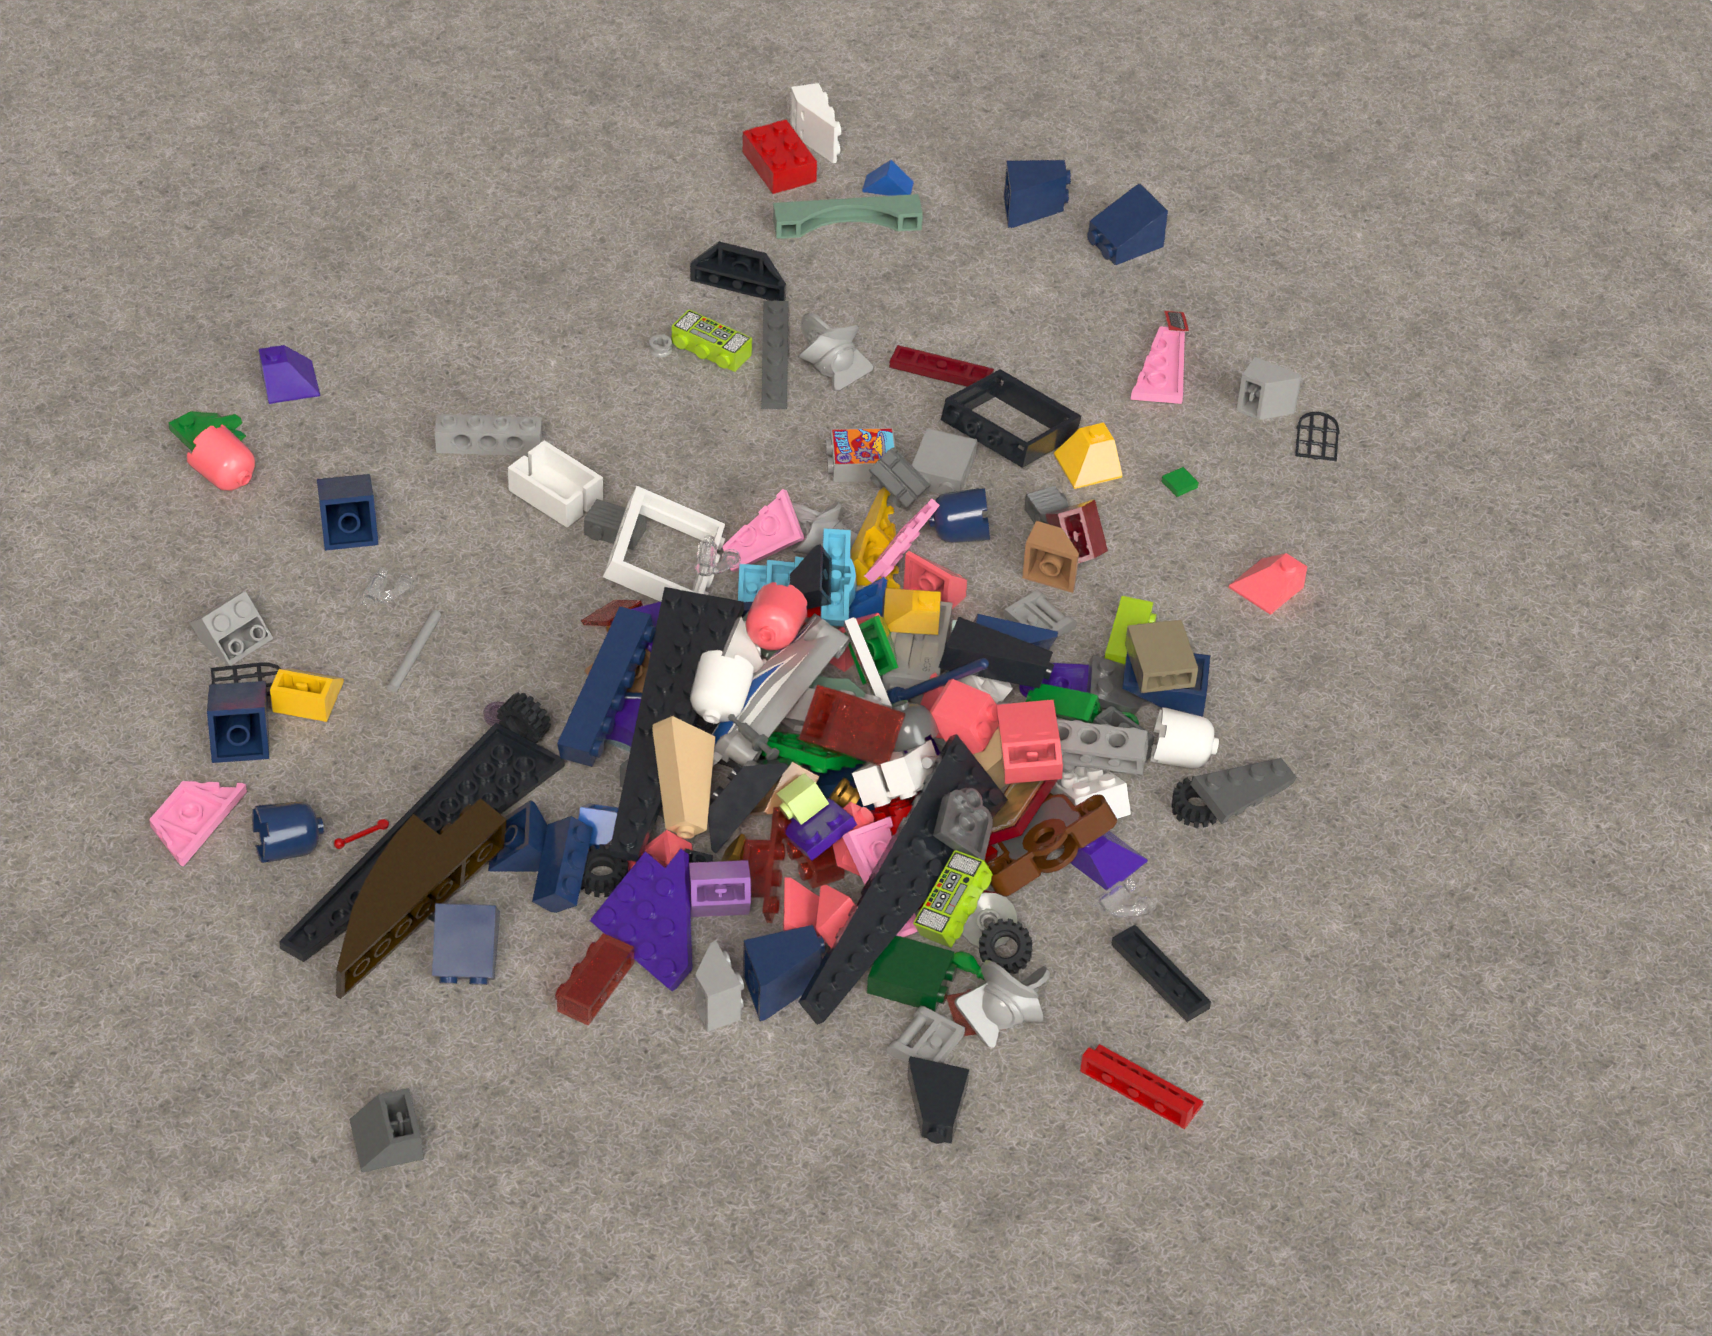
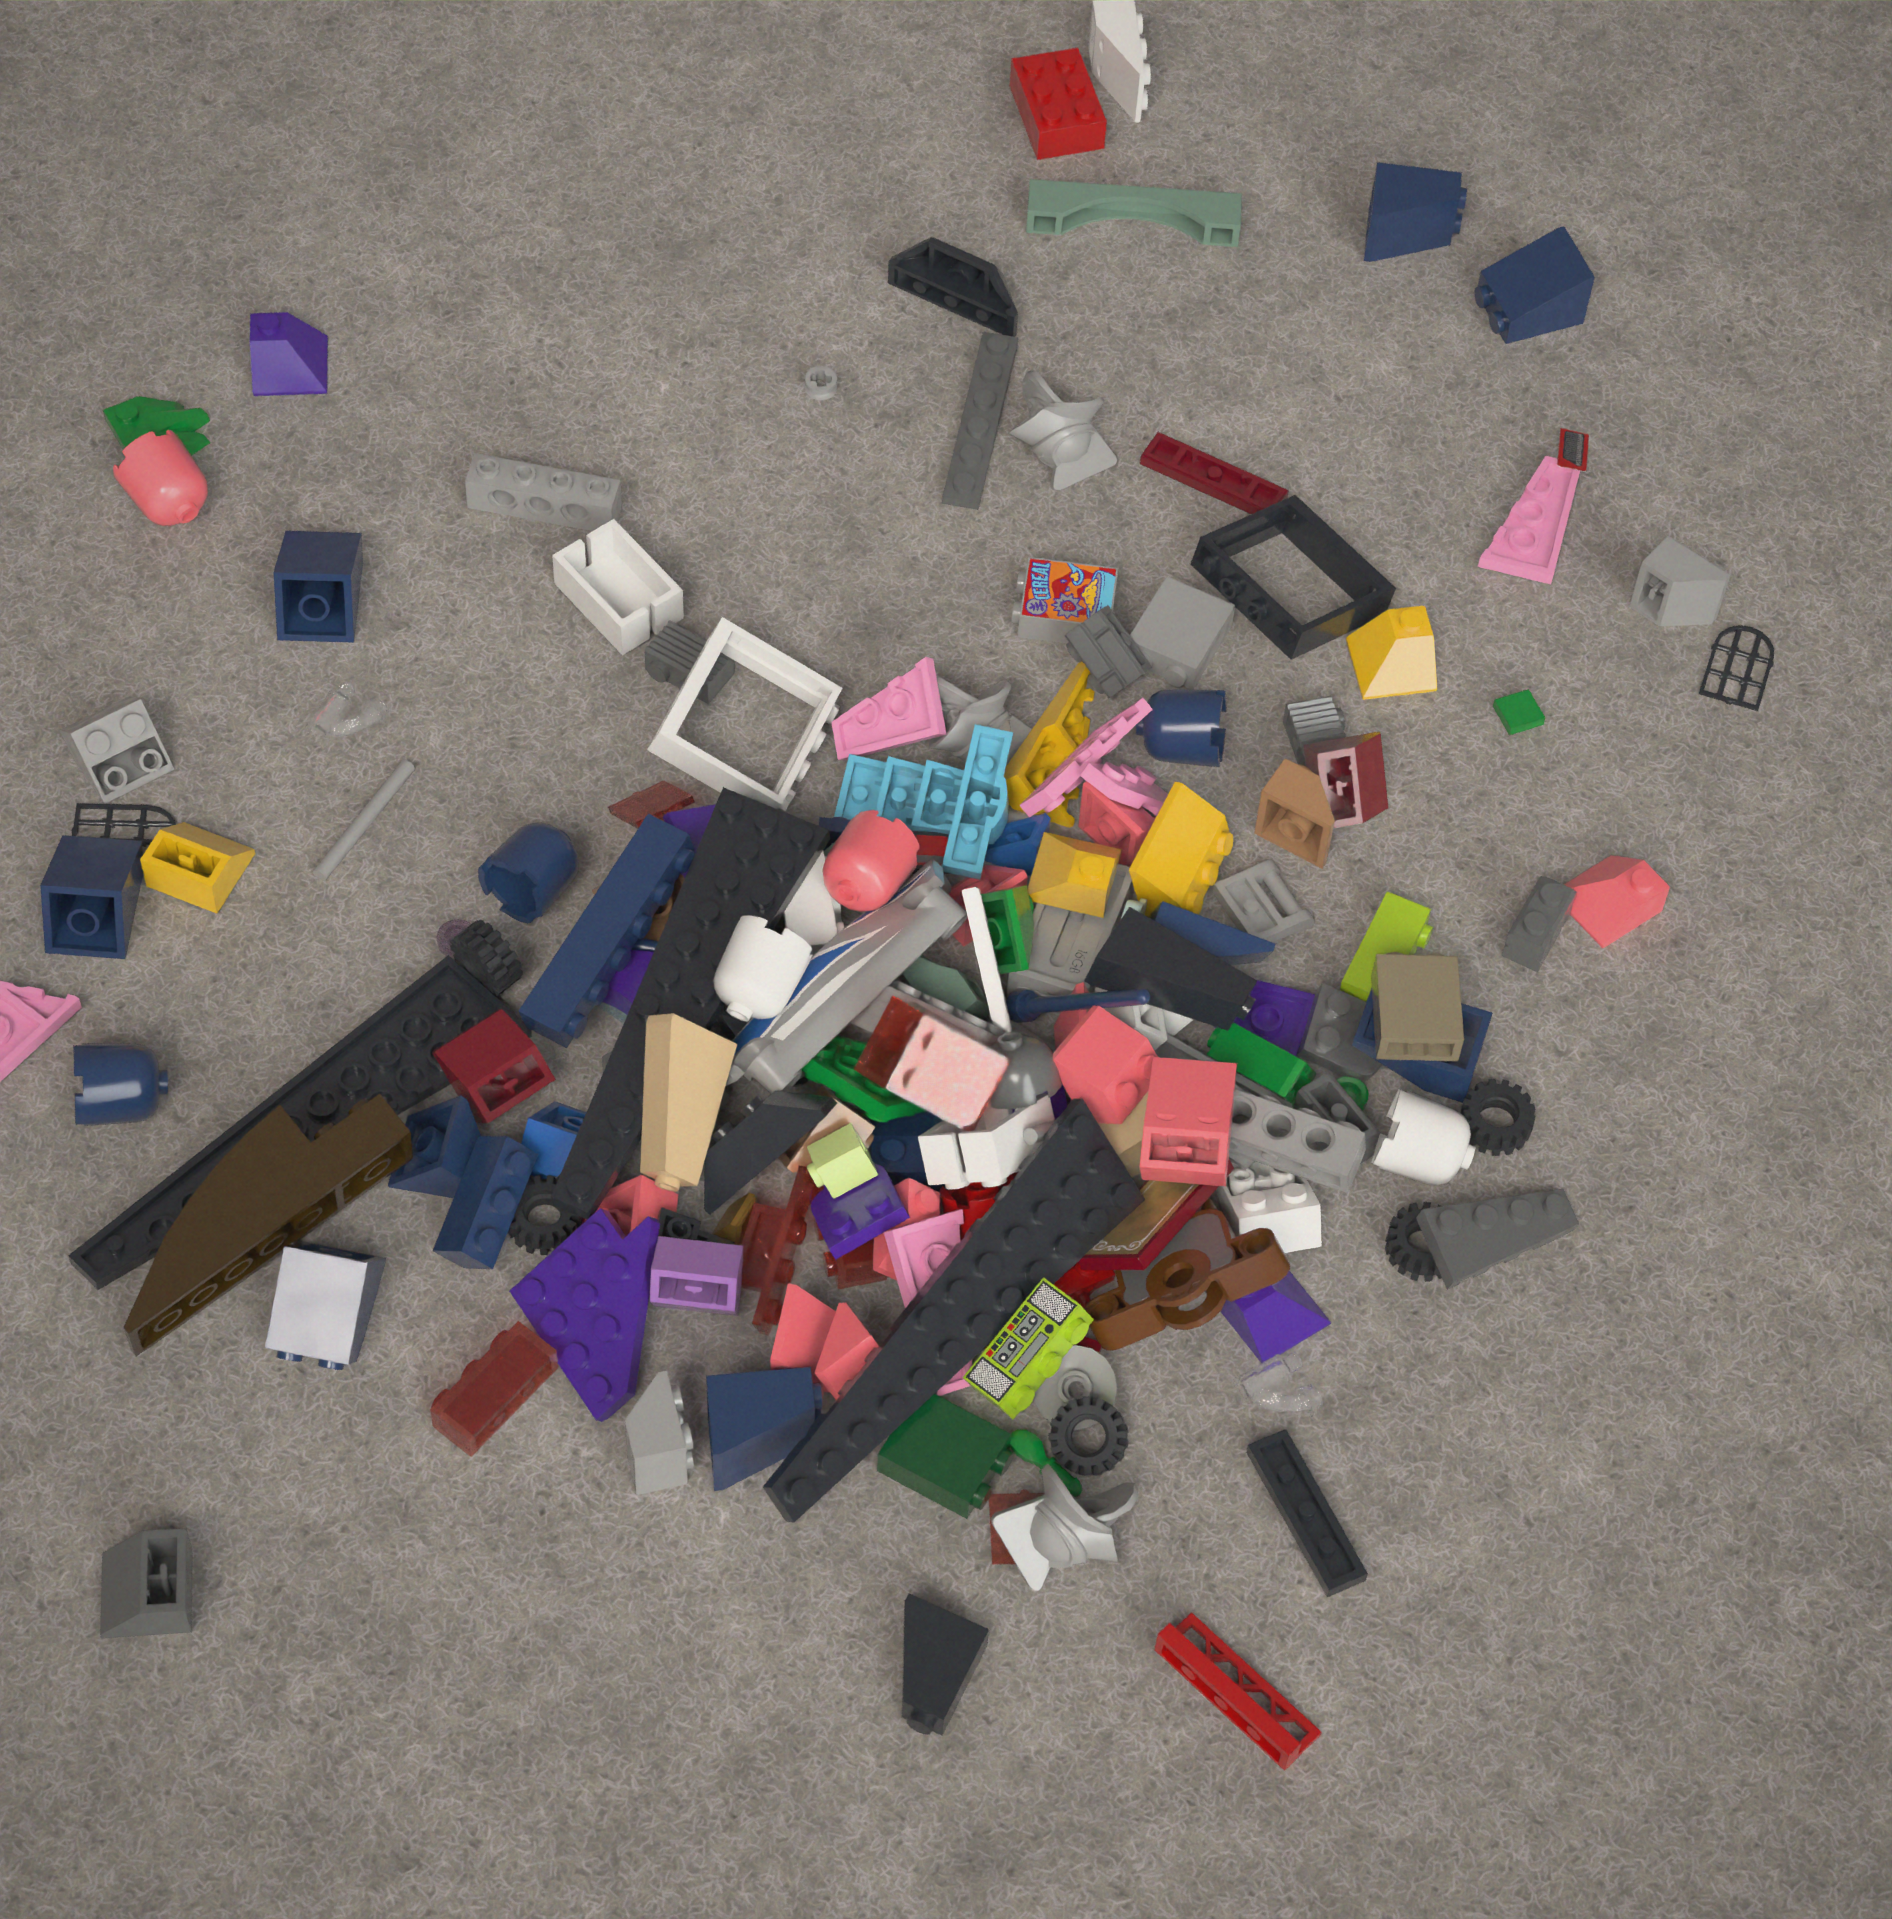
camera: 10 degrees right, 10 degrees up
red hinge [334,819,389,849] -> none
lime brick [672,309,752,372] -> none
clear plant [695,535,741,576] -> none
dark grey piece [728,714,779,760] -> none
black slope [787,544,832,609] -> none
pearl gold wheel [829,778,860,808] -> none
blue slope [862,160,914,196] -> none
light grey plate [886,1006,965,1063] -> none
flat silver plate [933,788,993,860] -> none
none -> dark red slope [432,1009,556,1124]
none -> dark blue cylinder [478,822,579,924]
none -> bright pink wing [1080,762,1168,816]
none -> yellow slope [1129,782,1233,917]
none -> black tyre [1460,1079,1536,1156]
none -> dark grey brick [1502,876,1577,973]

